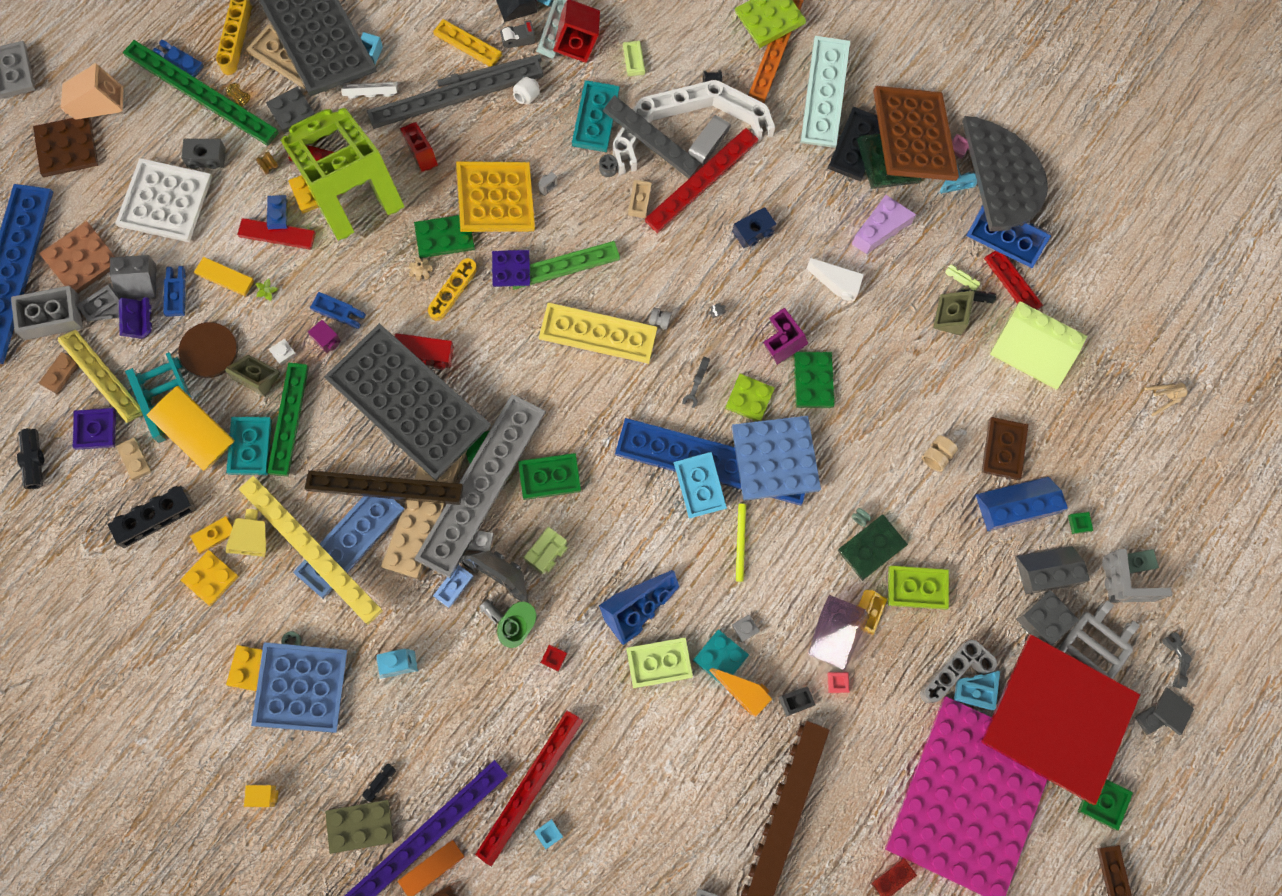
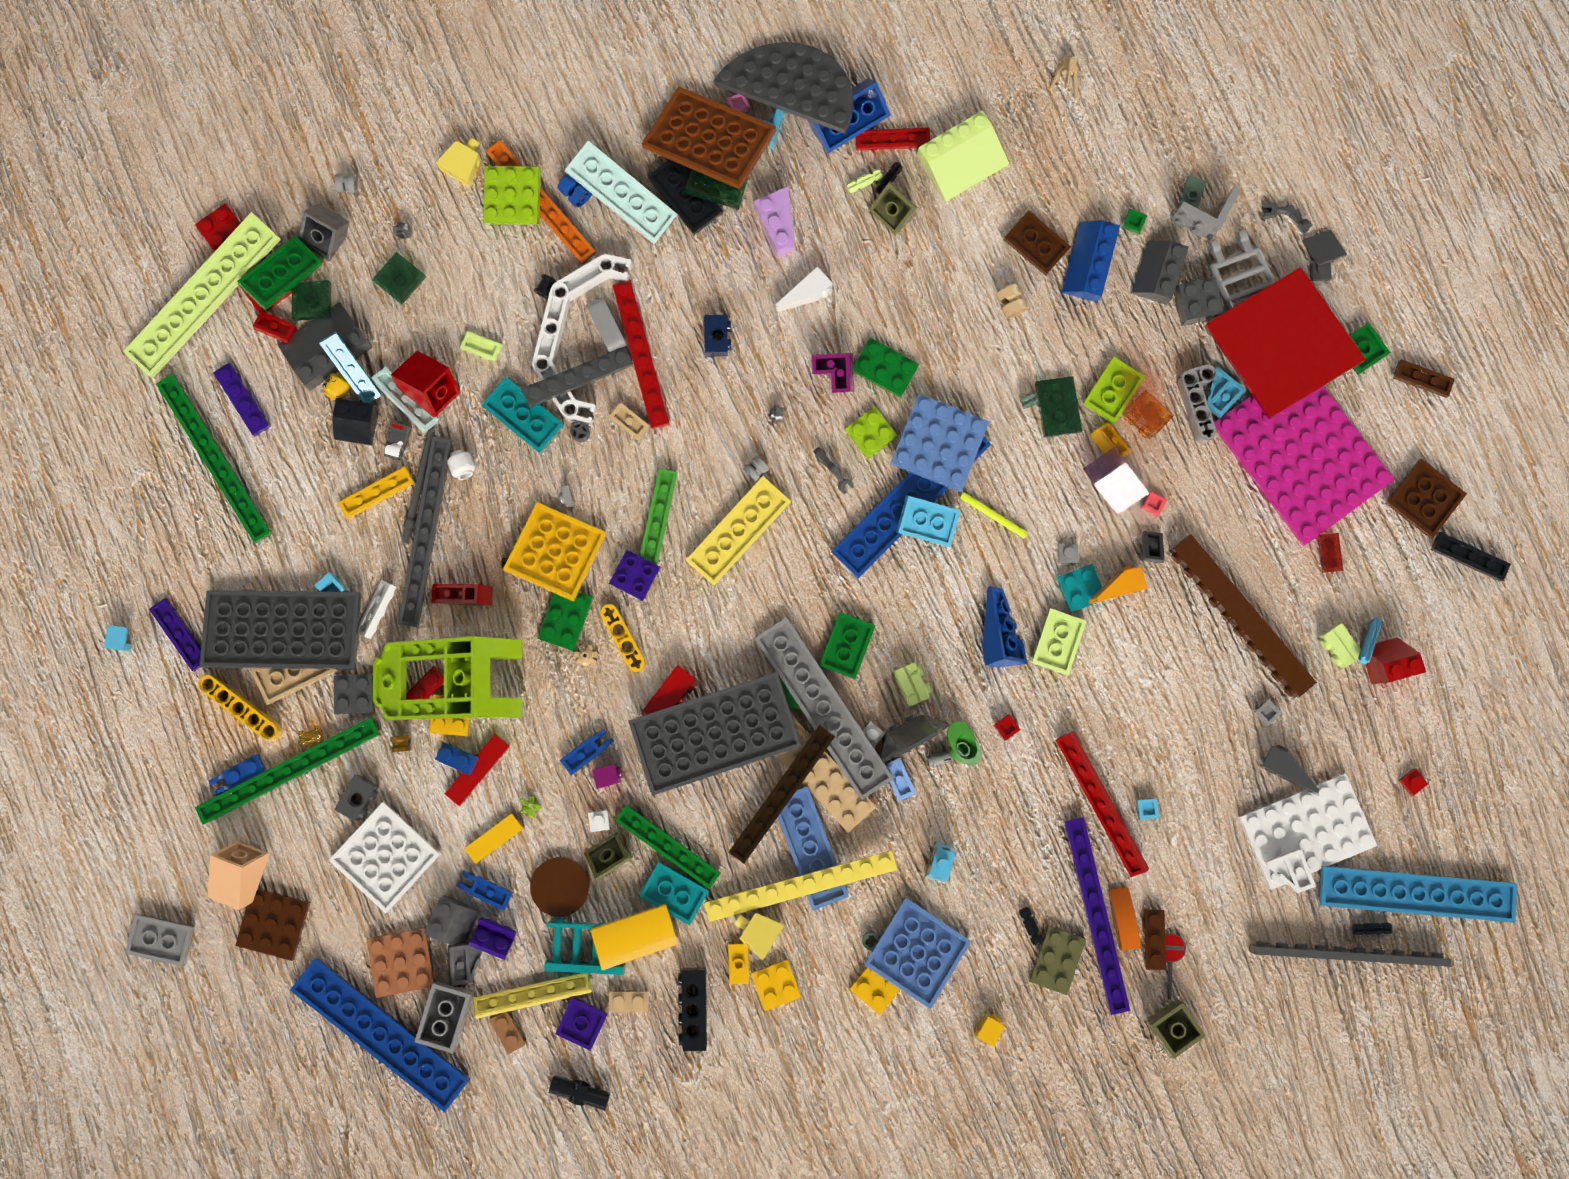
camera: 60 degrees left, 10 degrees up
none -> blue wheel [557,174,592,208]
none -> clear orange brick [1122,390,1174,439]

